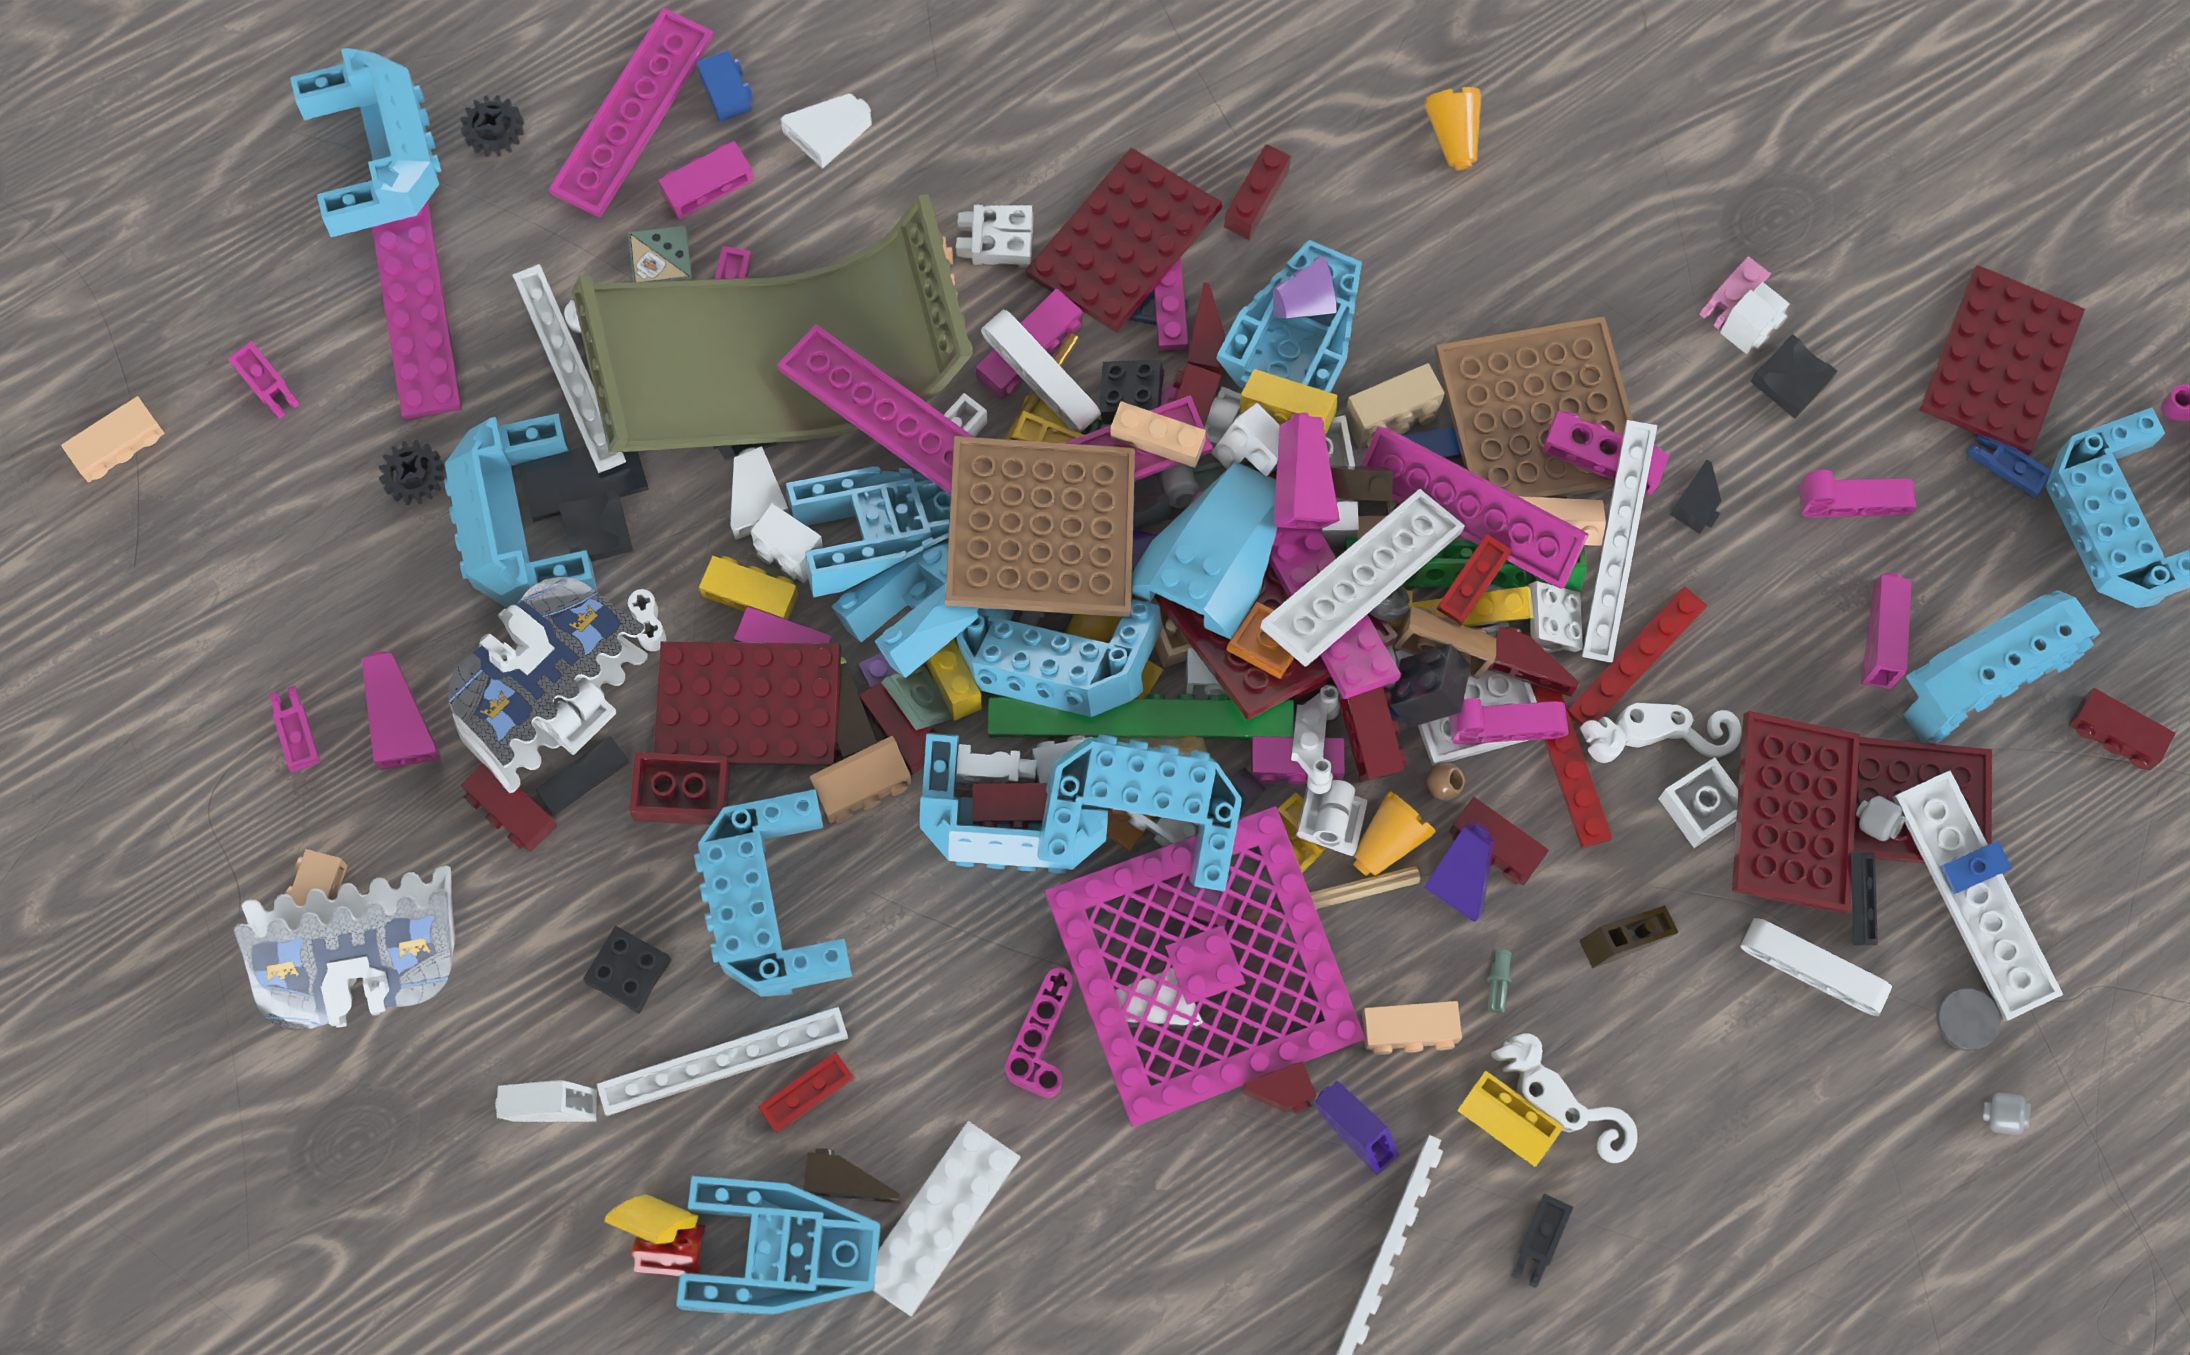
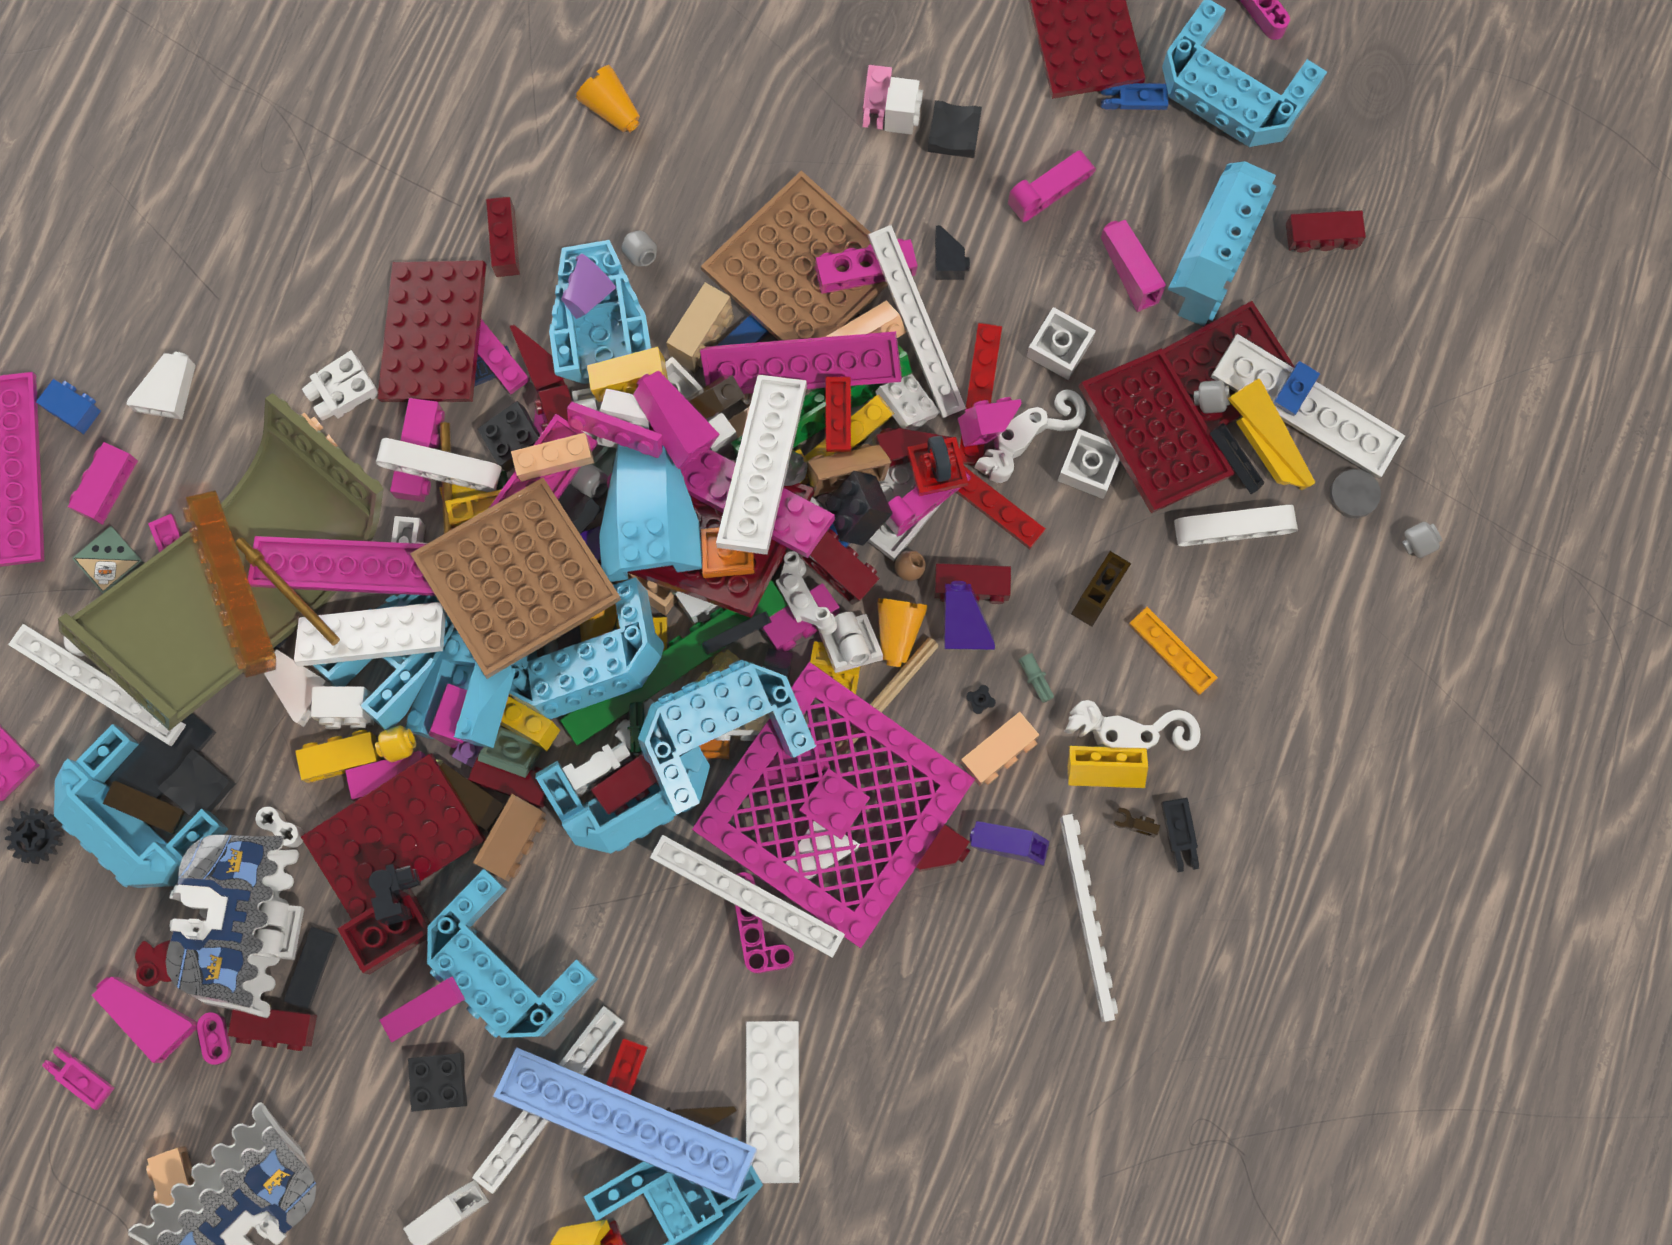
camera: 30 degrees left, 5 degrees up
none -> dark brown tile [102,780,185,834]
none -> dark red plate [135,940,172,987]
none -> clear orange brick [182,490,276,678]
none -> dark pink plate [197,1012,231,1065]
none -> pearl gold bar [235,537,340,646]
none -> white plate [294,602,446,667]
none -> black hips [369,864,421,926]
none -> yellow head [375,725,416,762]
none -> dark pink tile [380,976,465,1043]
none -> dark pink slope [428,684,467,749]
none -> light blue plate [493,1047,757,1201]
none -> dark pink plate [567,402,663,458]
none -> light grey head [621,230,657,267]
none -> dark green axle [627,702,645,753]
none -> white plate [650,835,845,958]
none -> black beam [701,611,772,655]
none -> red plate [907,436,968,496]
none -> dark pink slope [958,397,1022,447]
none -> black plate [966,685,996,714]
none -> white brick [1026,307,1096,380]
none -> dark brown plate [1113,808,1160,838]
none -> light orange tile [1128,607,1218,696]
none -> yellow wedge [1228,378,1315,490]

